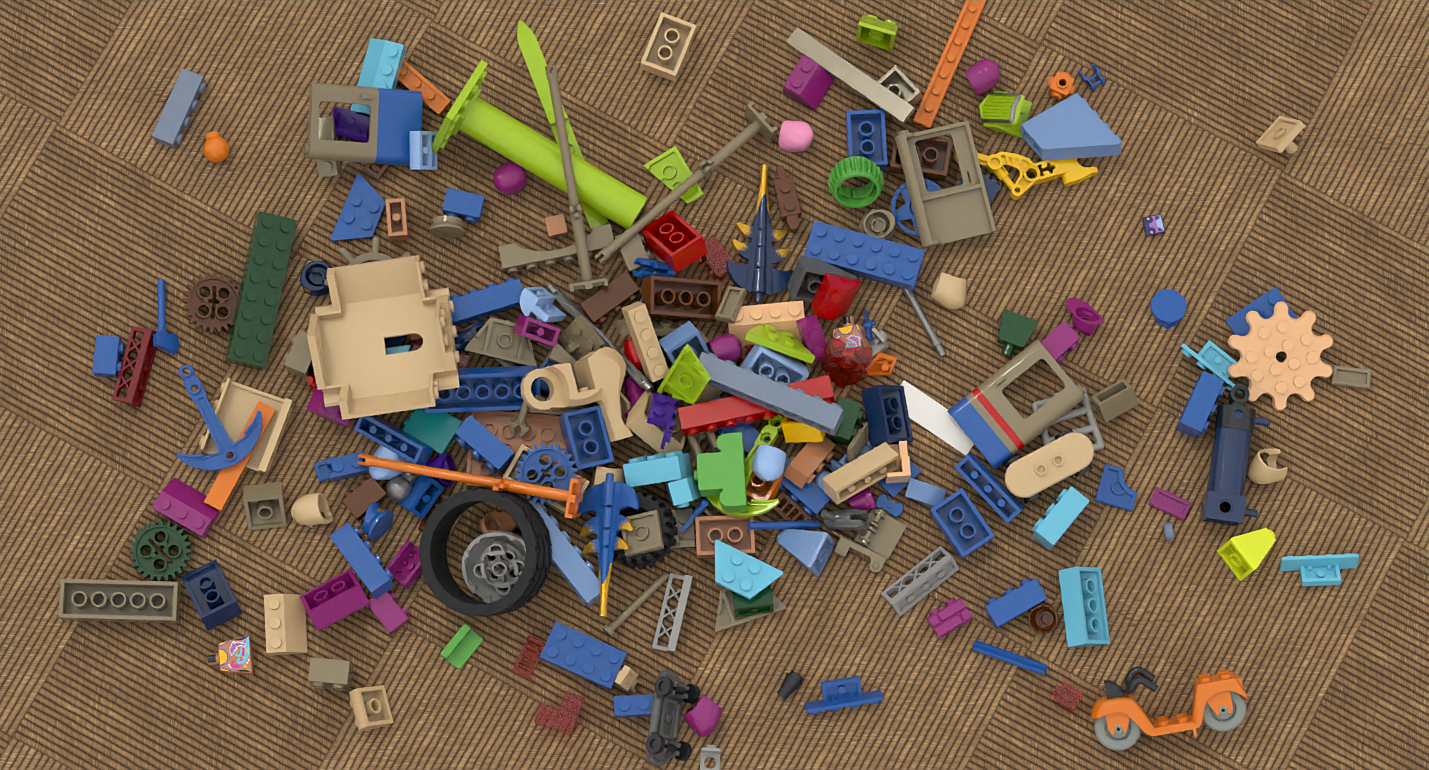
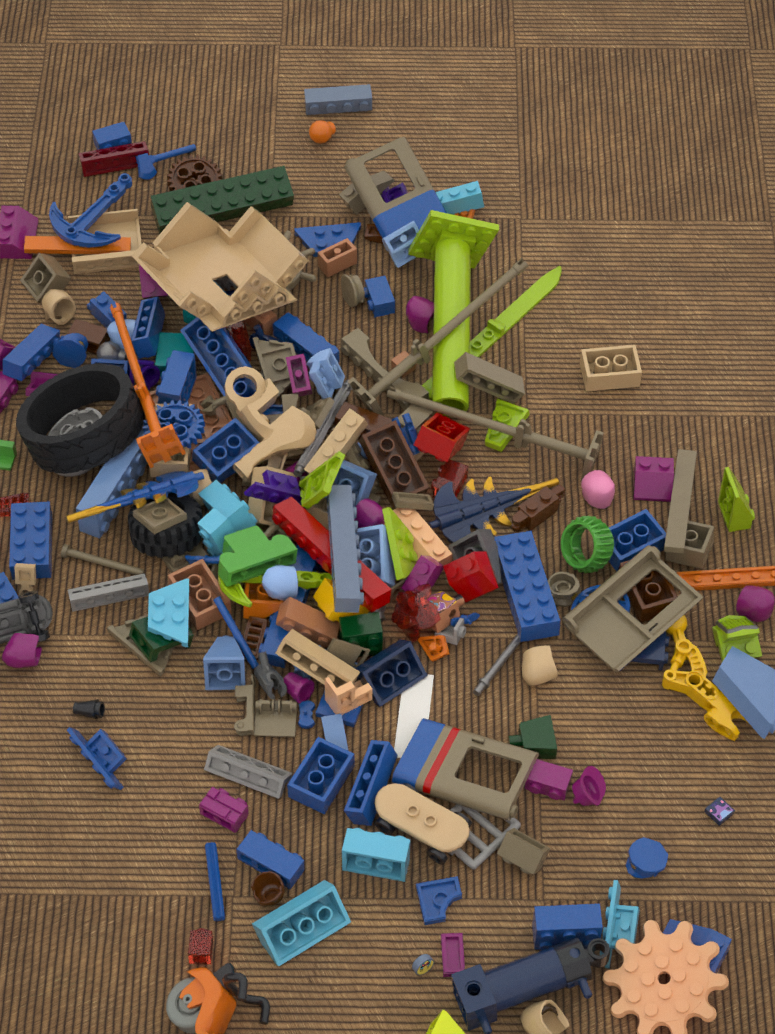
camera: 65 degrees right, 25 degrees down
none -> dark tan brick [454,352,525,404]

